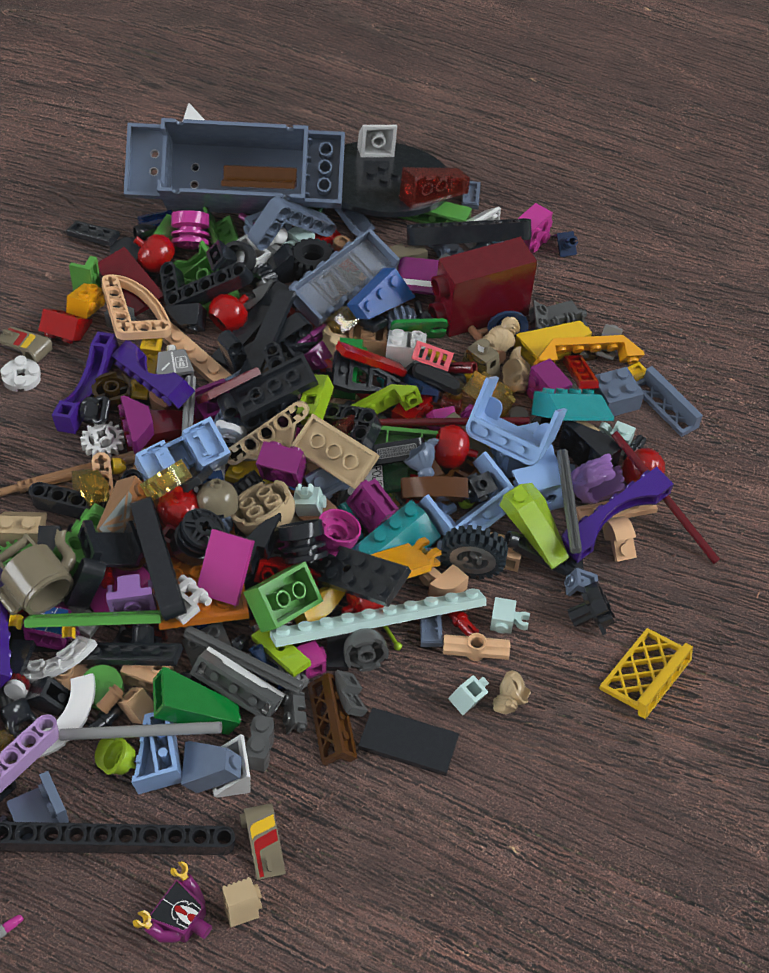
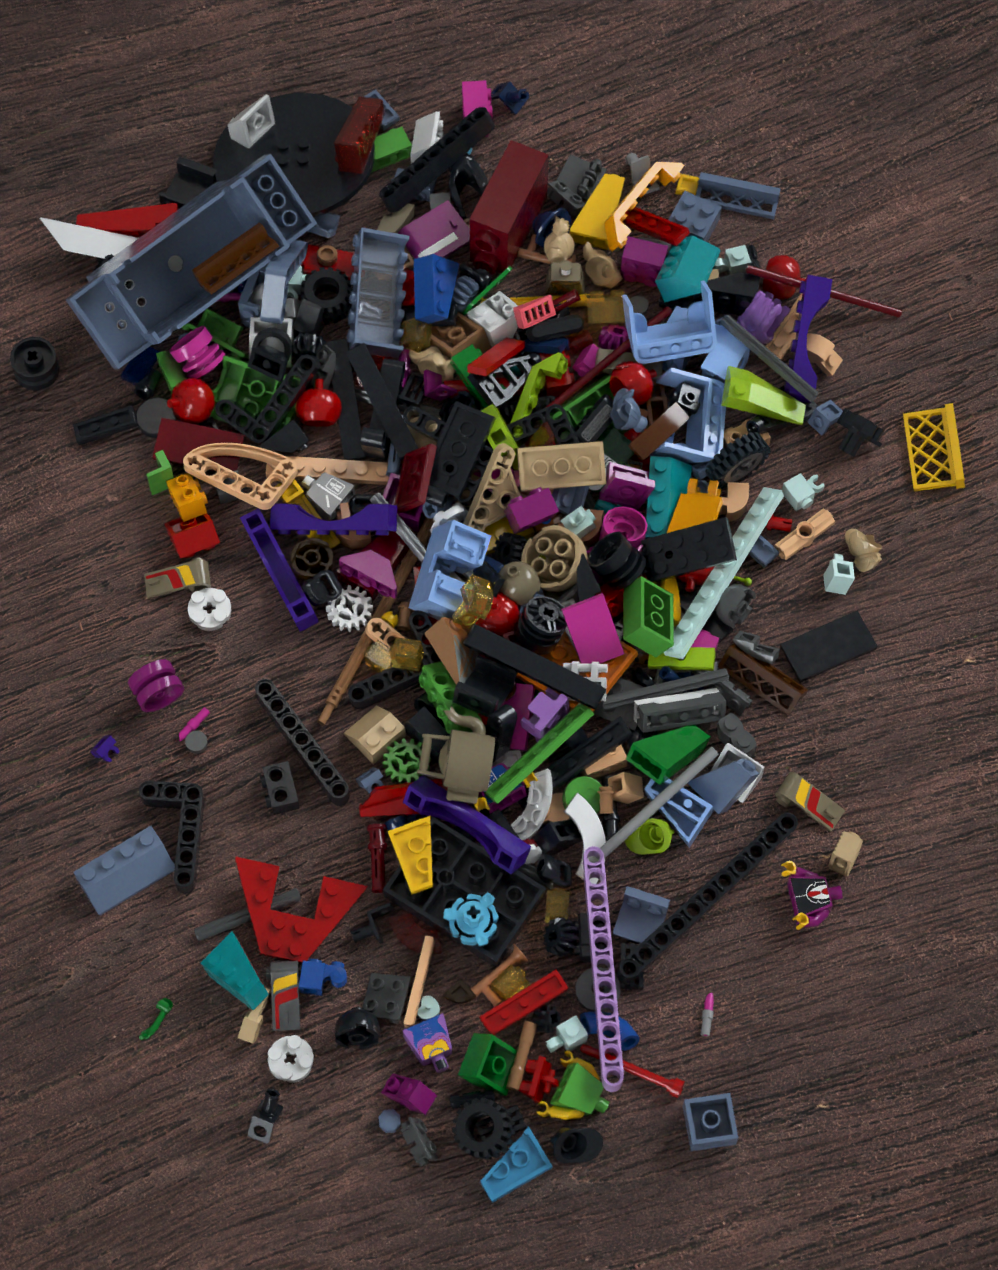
camera: 40 degrees left, 15 degrees up
none -> black wheel [10,337,60,391]

